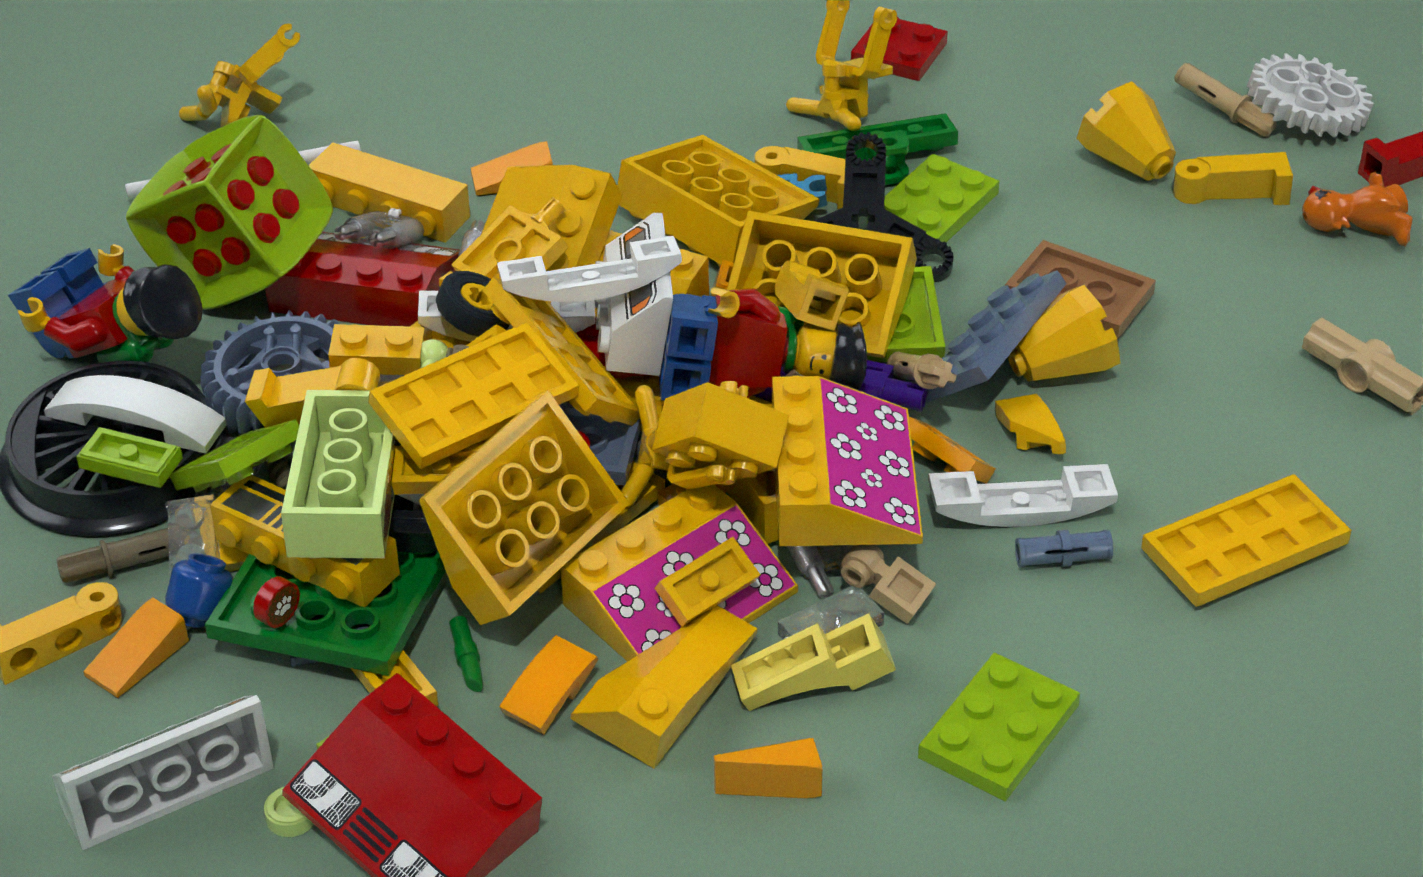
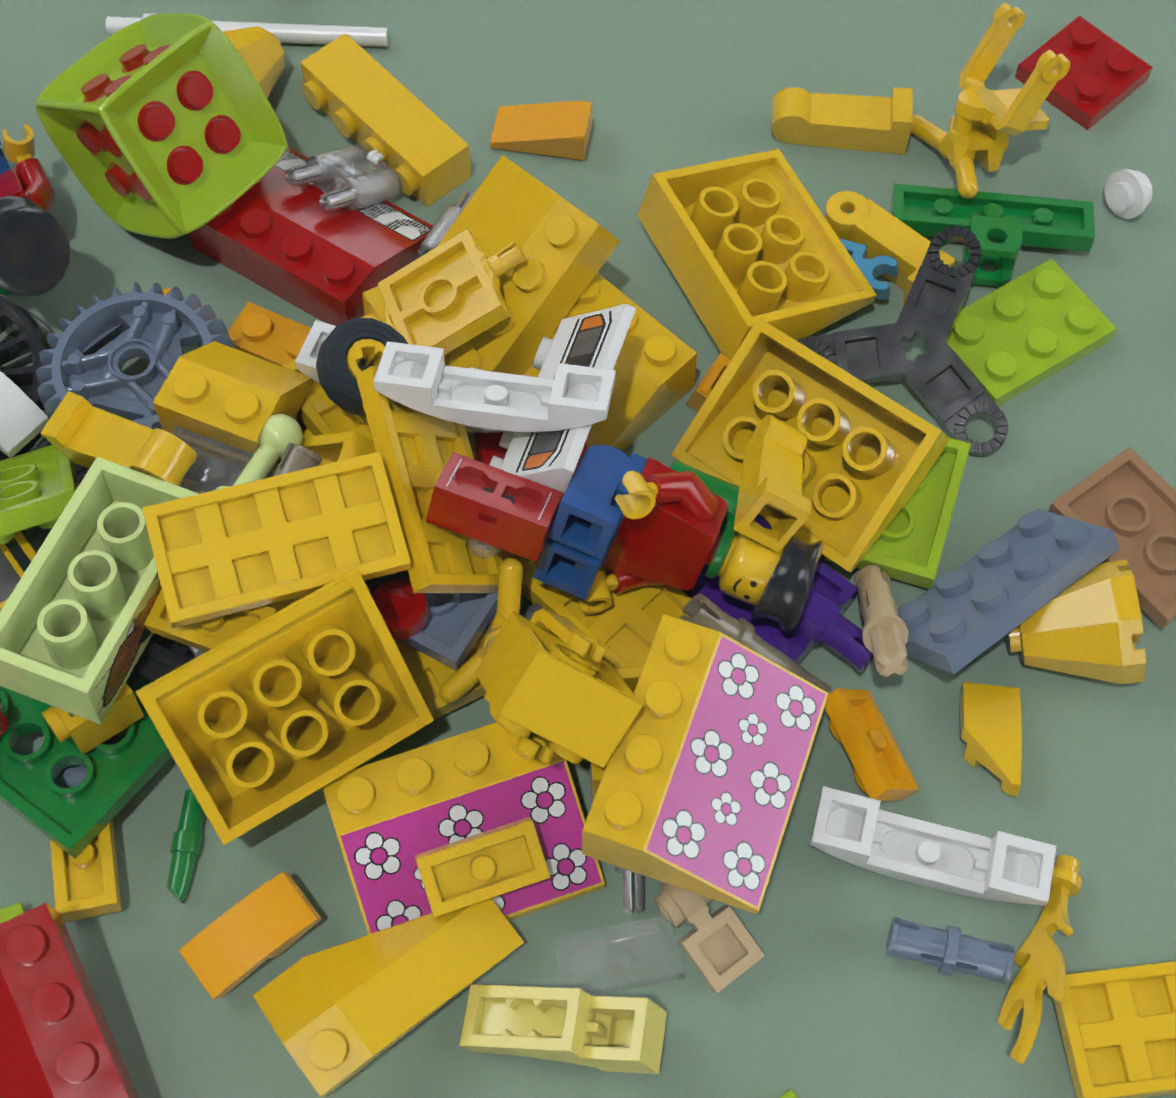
camera: 20 degrees right, 20 degrees up
none -> red piece [426,452,564,562]
none -> yellow leg [771,87,913,155]
none -> yellow piece [998,855,1082,1065]
none -> white plate [1104,169,1153,219]

